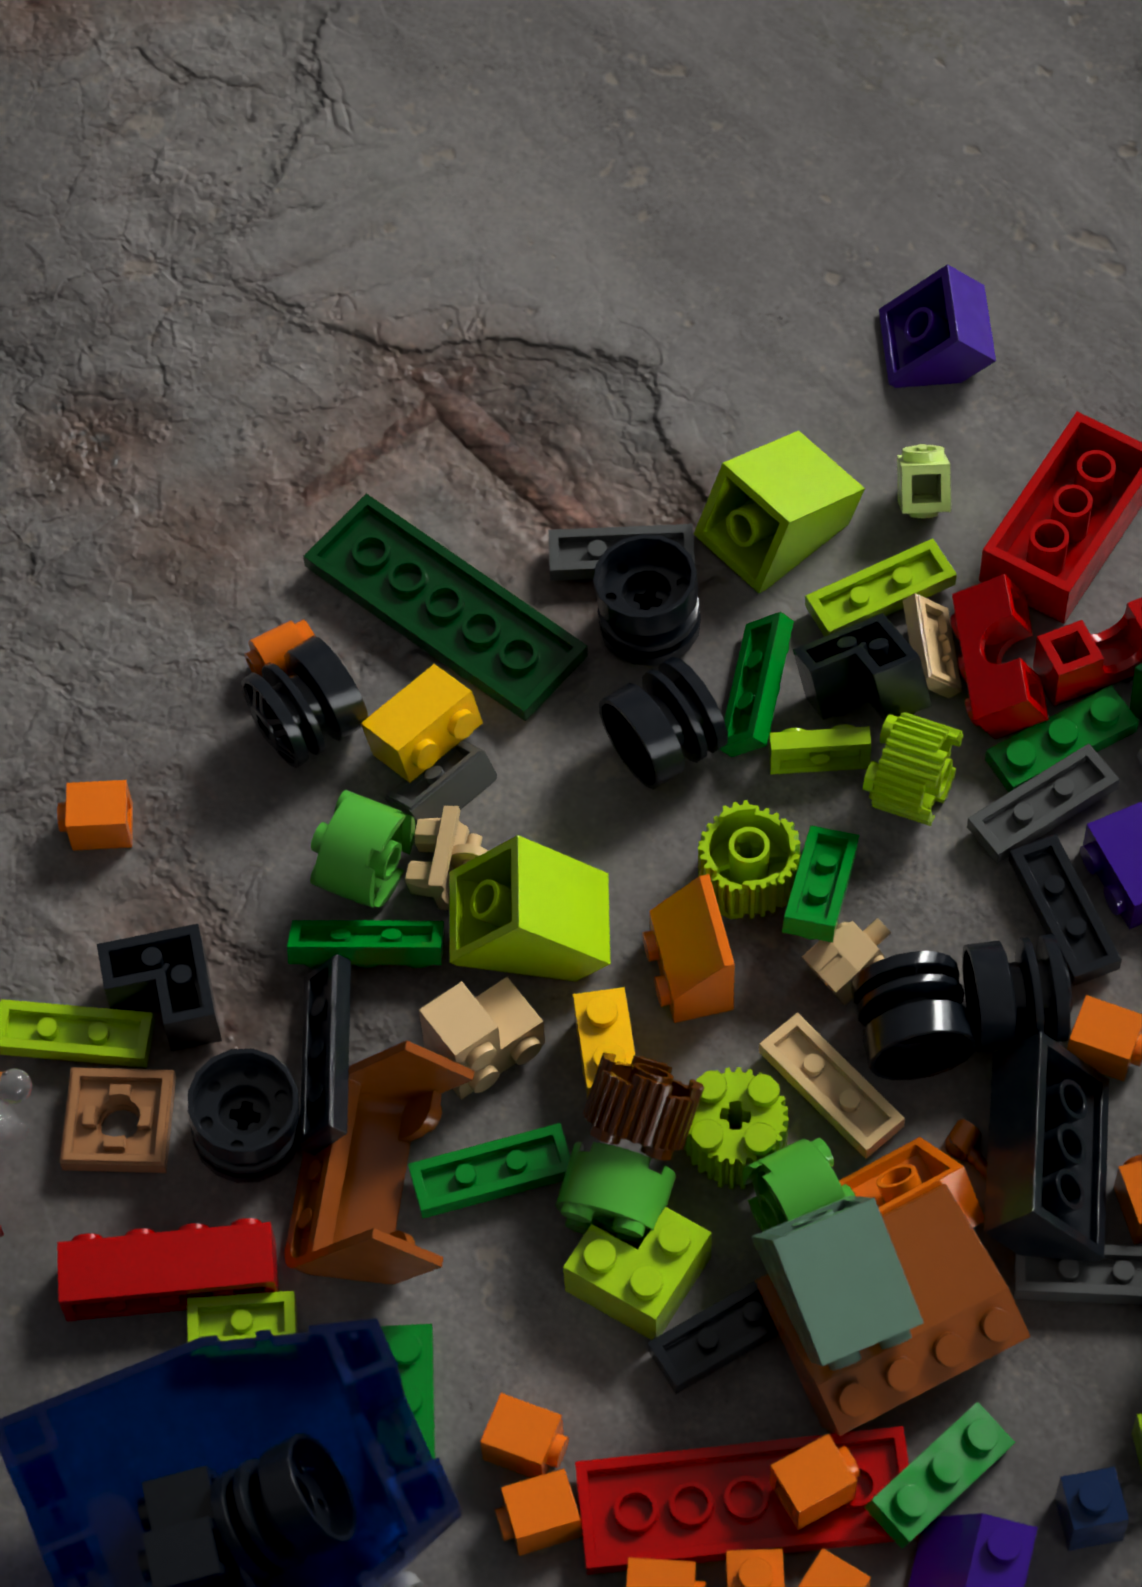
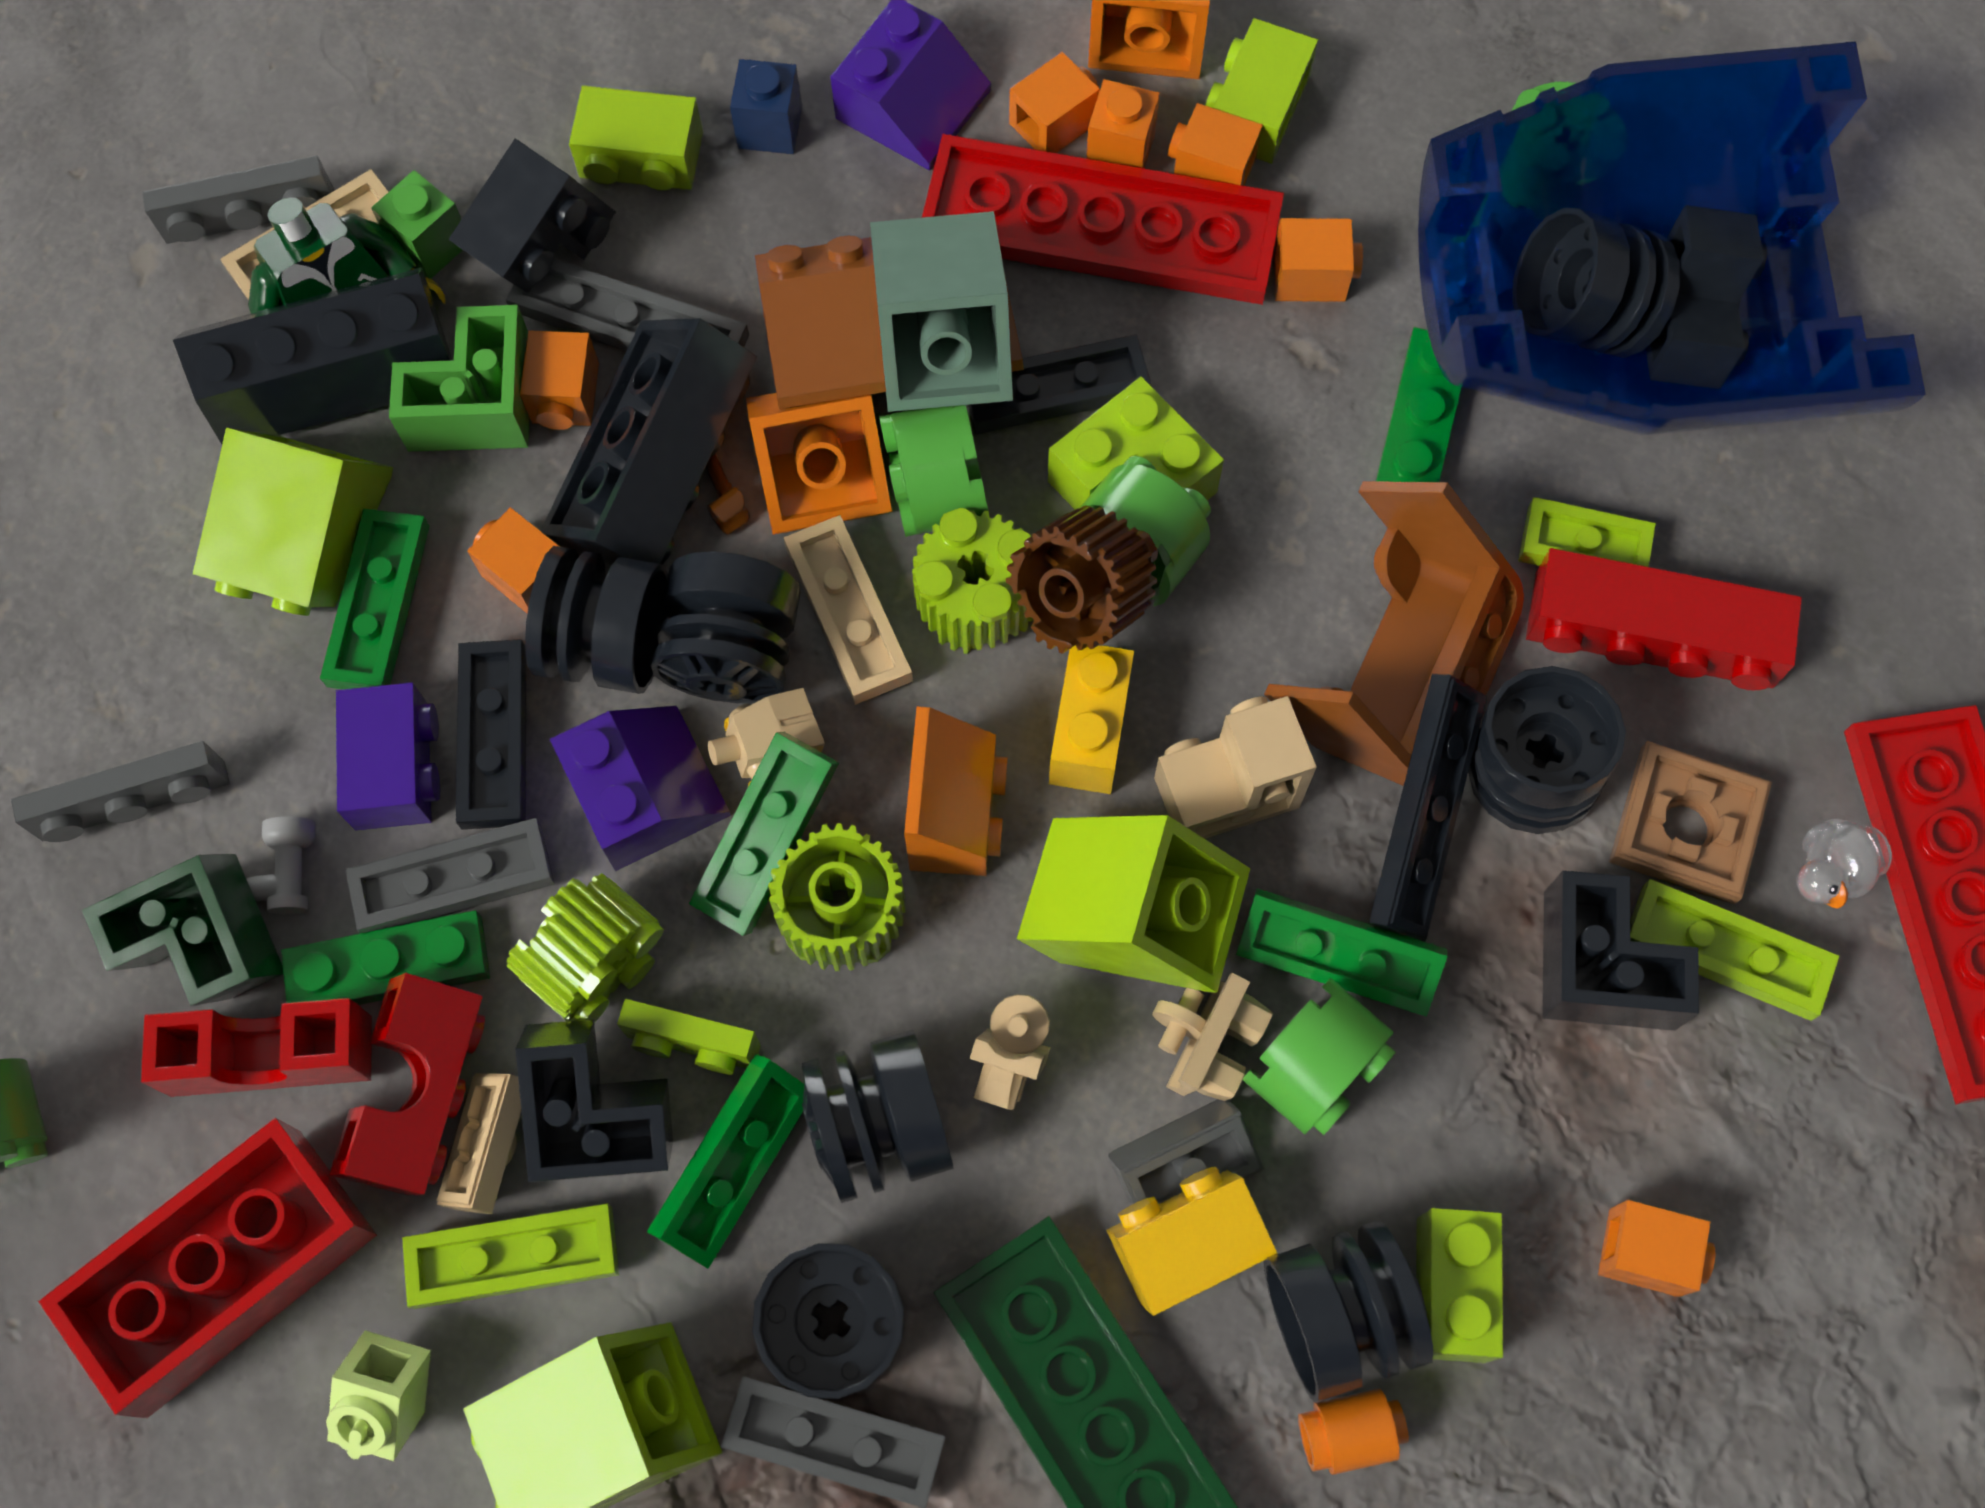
camera: 165 degrees left, 10 degrees up
green plate [408,1123,570,1219] -> none
orange brick [480,1393,569,1478] -> none
orange brick [770,1434,860,1530] -> none
green plate [864,1401,1016,1549] -> none
none -> dark purple slope [550,706,731,871]
none -> tan hips [970,994,1051,1110]
none -> lime brick [1416,1208,1503,1363]

